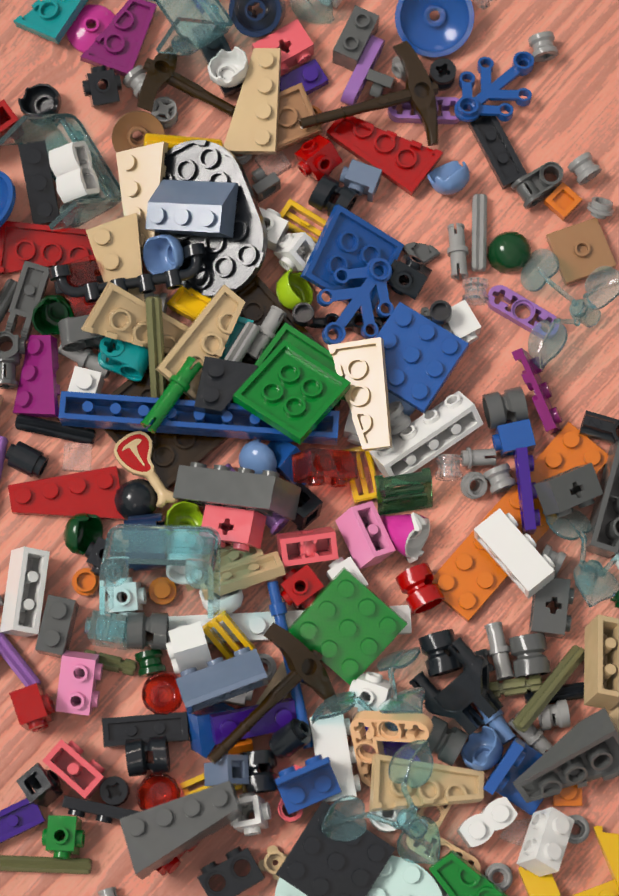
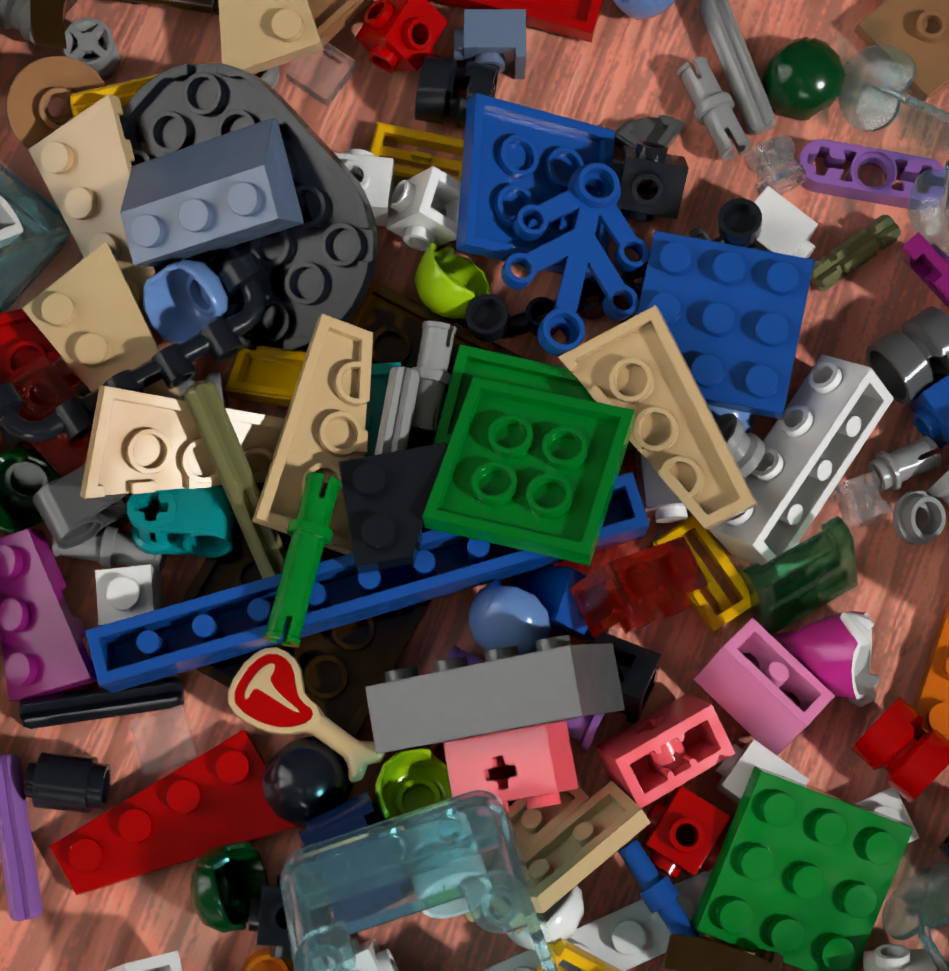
camera: 20 degrees left, 0 degrees up
orange plate [149,577,177,605] -> none
dark grey tile [251,167,281,203] -> none
none -> olive axle [810,215,901,292]

